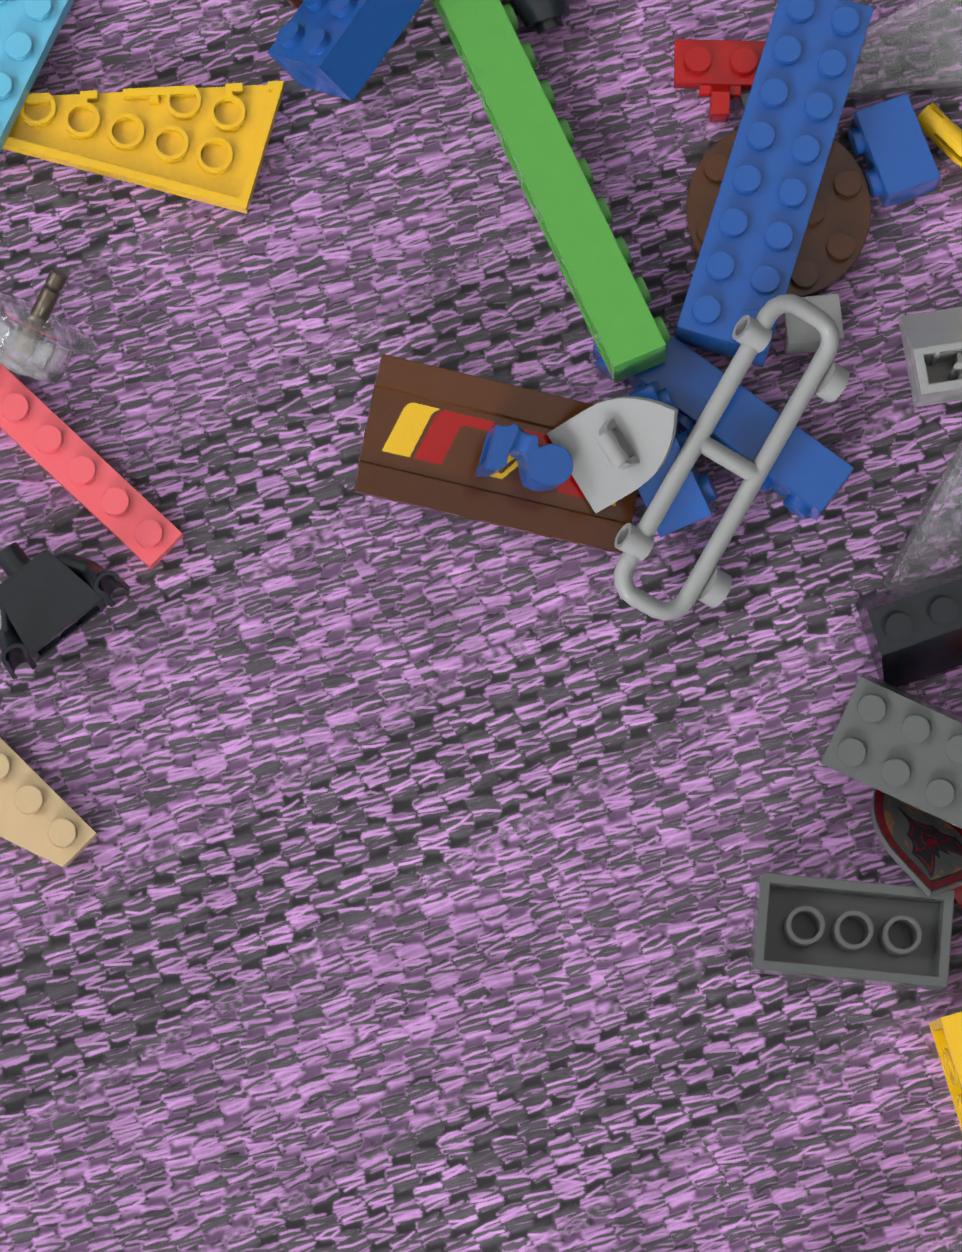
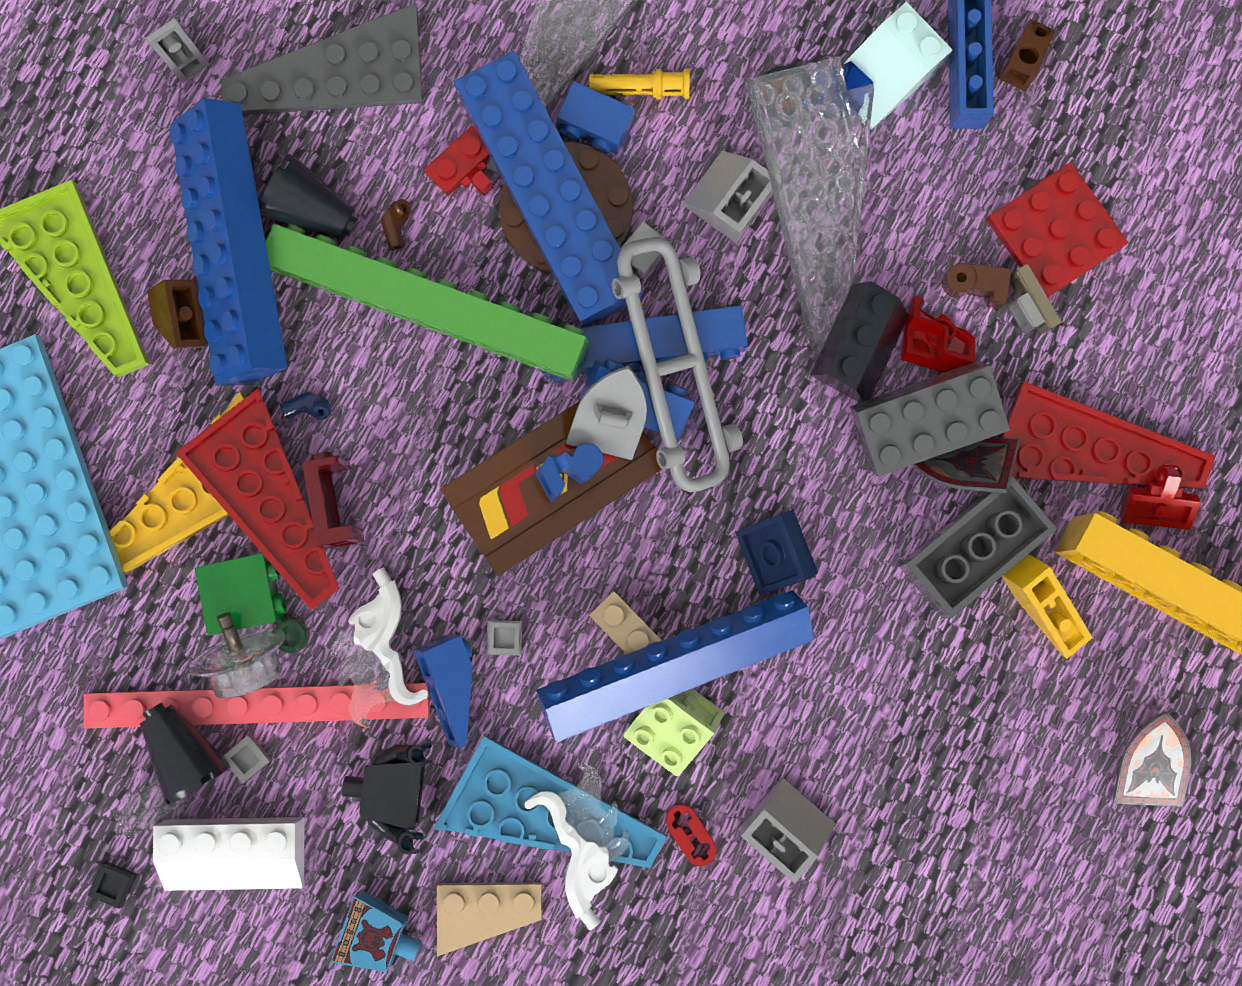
camera: 45 degrees left, 5 degrees up
none -> red wing [176,388,340,611]
none -> green piece [195,553,287,636]
none -> dark green tile [273,619,310,653]
none -> dark blue arm [280,392,332,420]
none -> dark red panel [302,452,365,548]
none -> piece [332,568,429,728]
none -> reddish brown arm [381,199,412,250]
none -> blue slope [413,633,473,749]
none -> dark azure wing [433,735,667,868]
none -> light grey tile [487,620,523,656]
none -> piece [524,763,629,930]
none -> brick [536,590,814,742]
none -> tan brick [589,591,662,654]
none -> yellowish green bracket [624,688,725,776]
none -> red beam [666,803,716,866]
none -> dark blue bracket [735,509,818,595]
none -> light grey slope [737,777,835,884]
none -> yellow slope [1002,554,1093,659]

